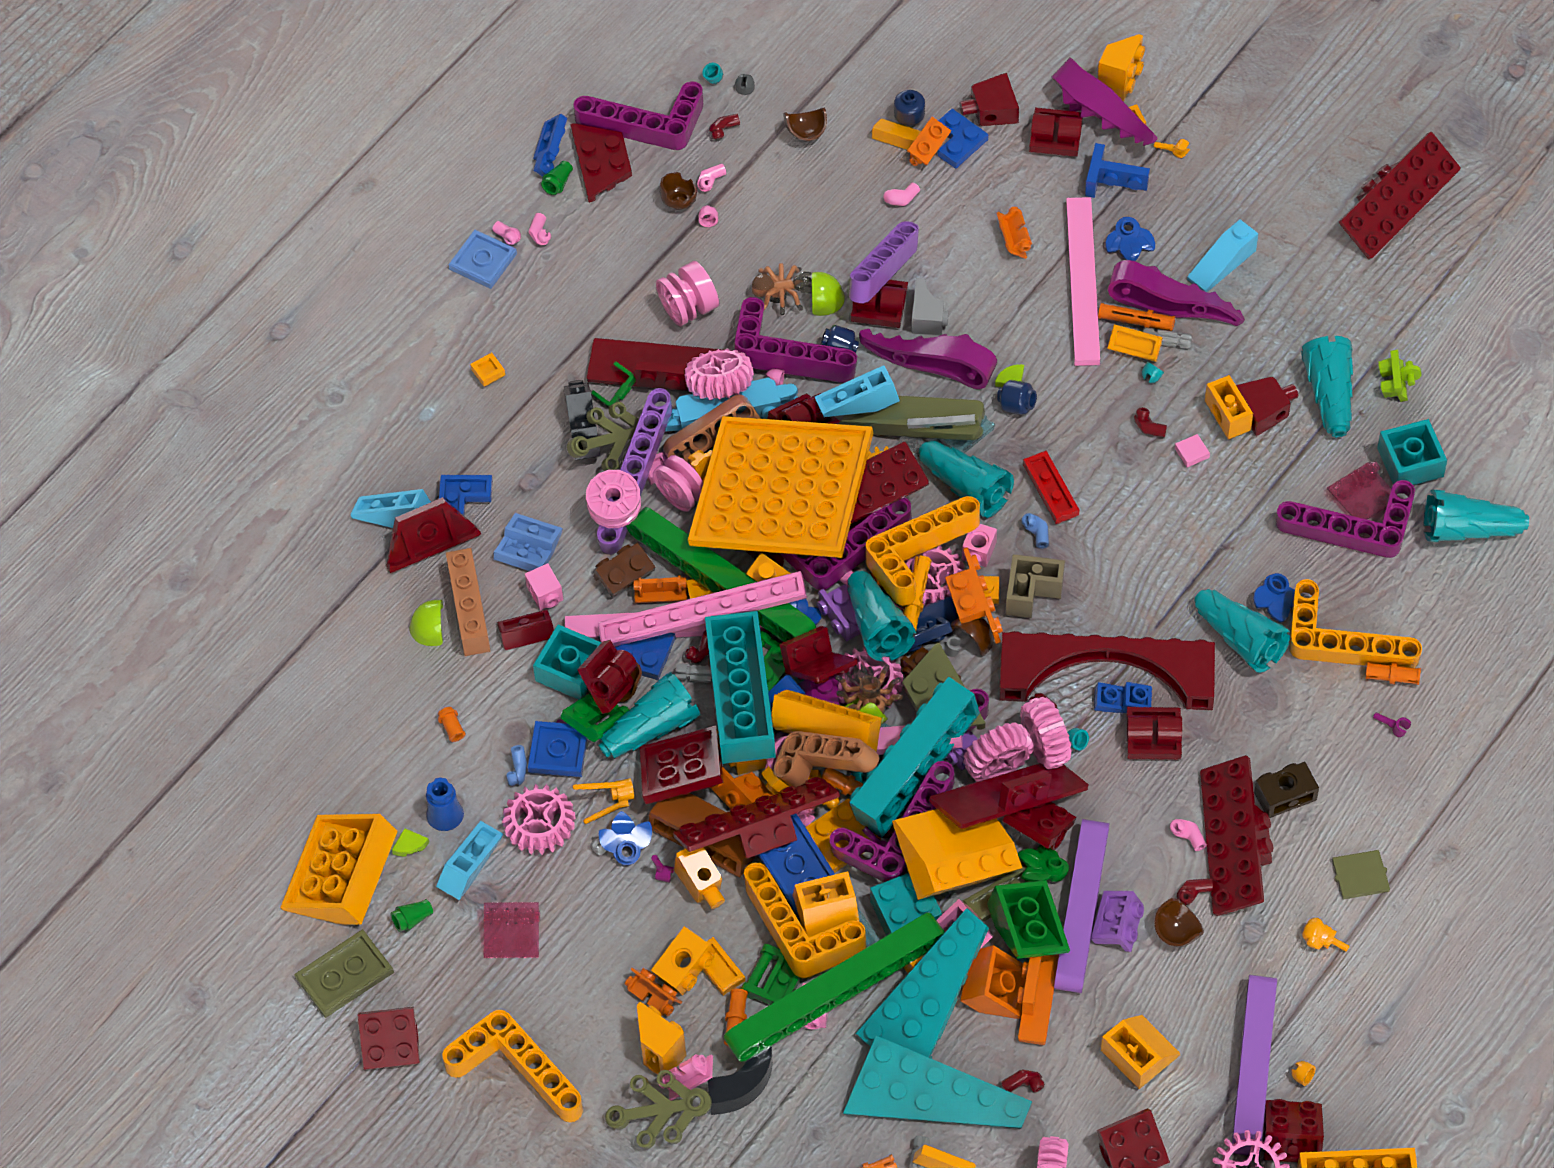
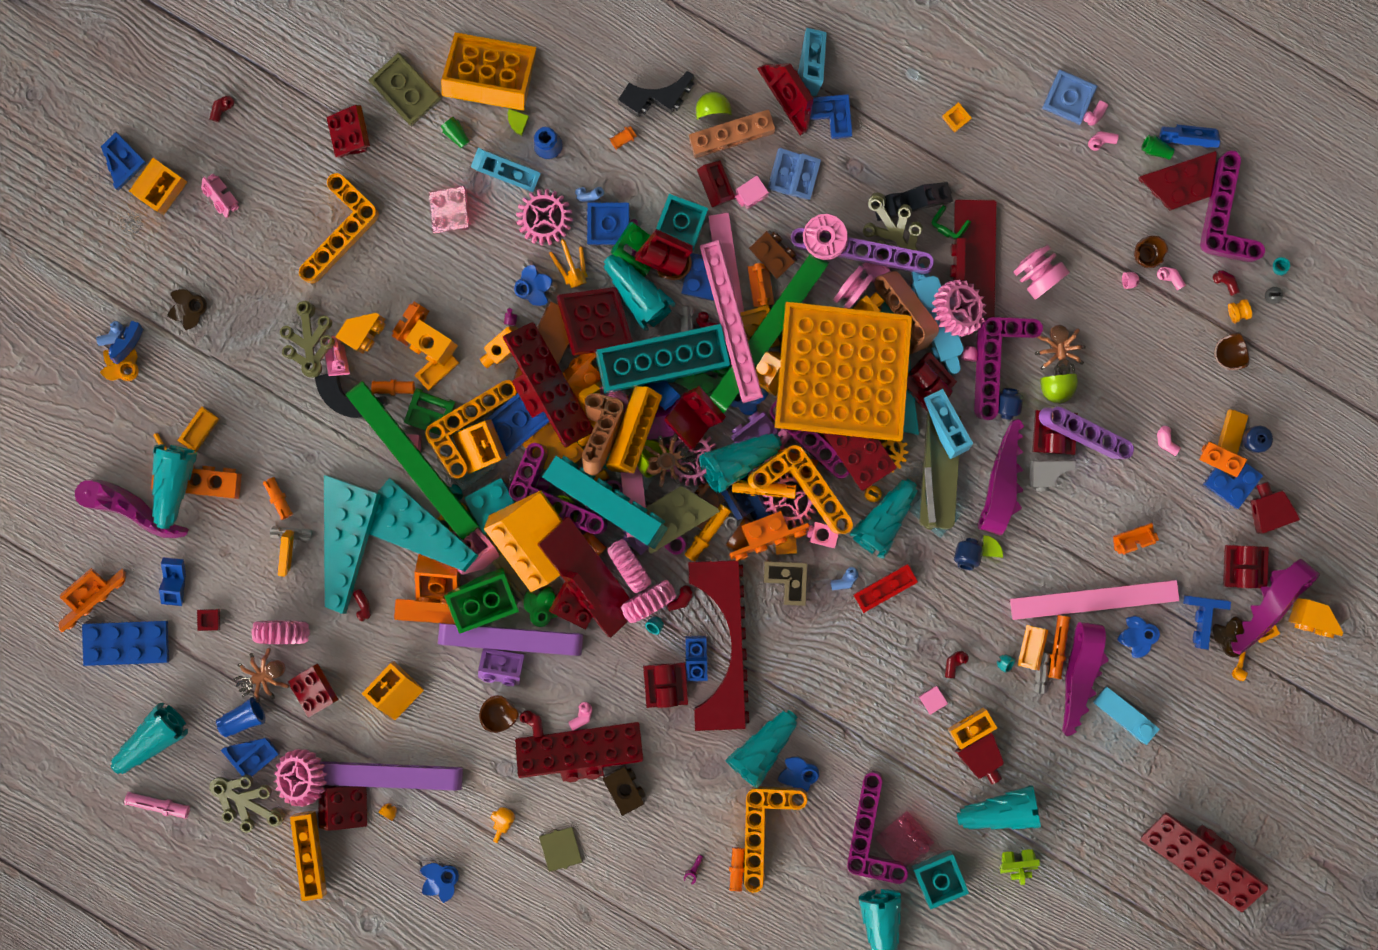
camera: 80 degrees right, 30 degrees up
none -> blue plate [420,863,459,903]
none -> black arch [618,71,695,117]
none -> light orange pin [684,504,732,562]
none -> light orange hinge [865,486,882,502]
none -> dark brown plate [1213,616,1244,658]
none -> light orange wheel [1228,299,1252,323]

